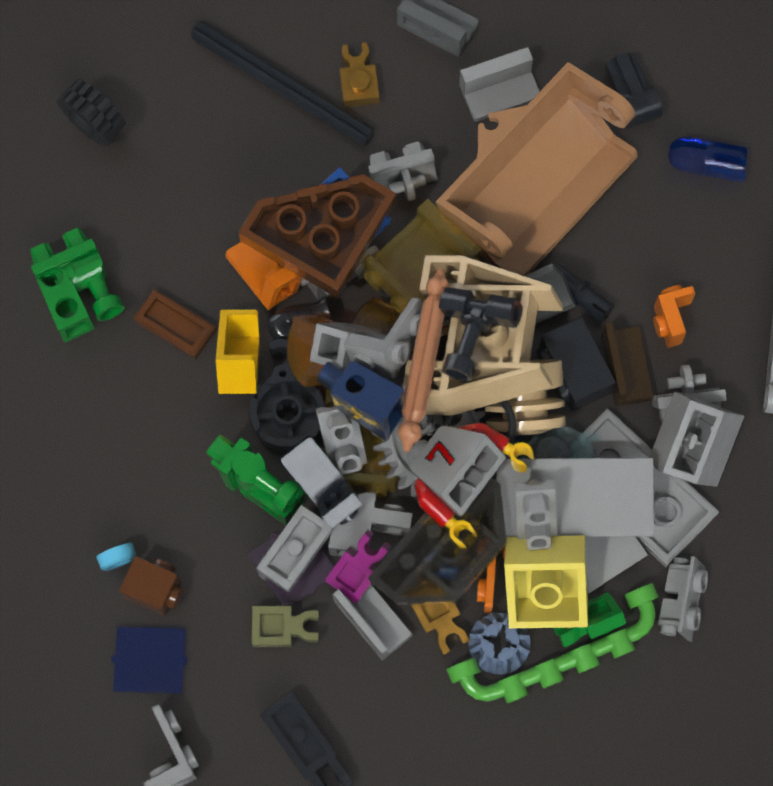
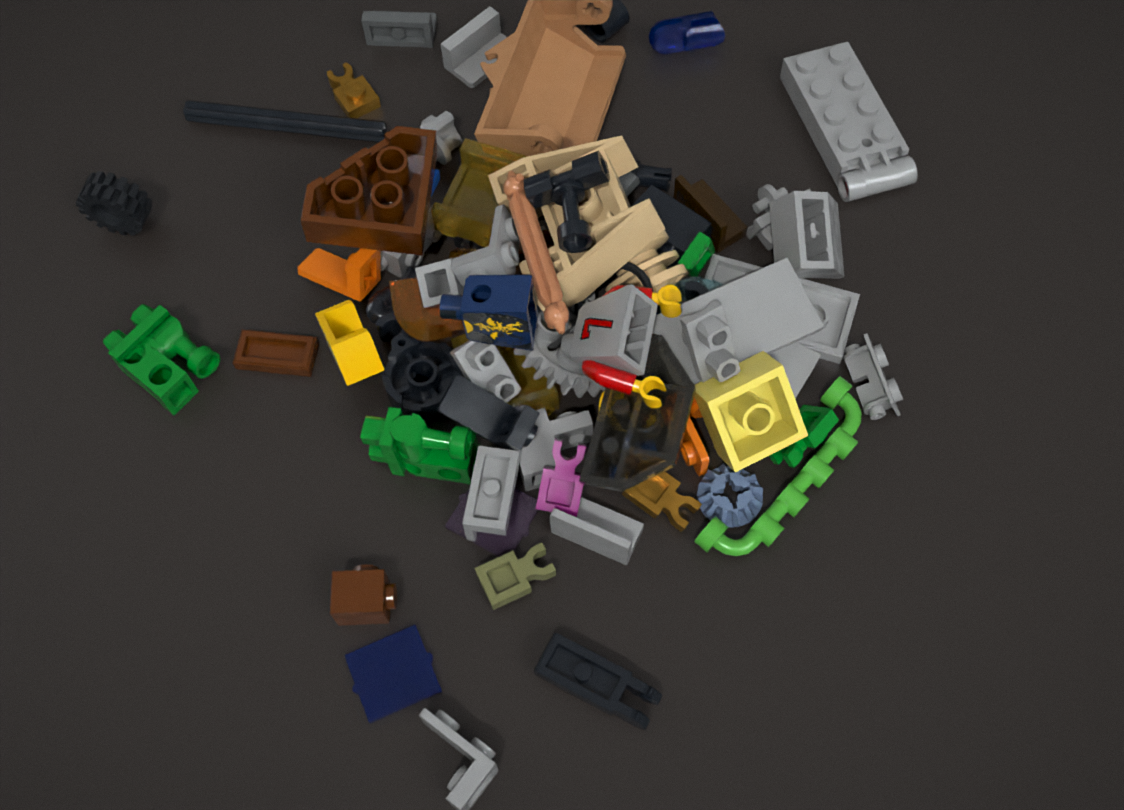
camera: 25 degrees left, 10 degrees down
medium azure tile [96,543,137,571] -> none
orange bracket [653,285,696,348] -> none
none -> green tile [678,231,715,279]

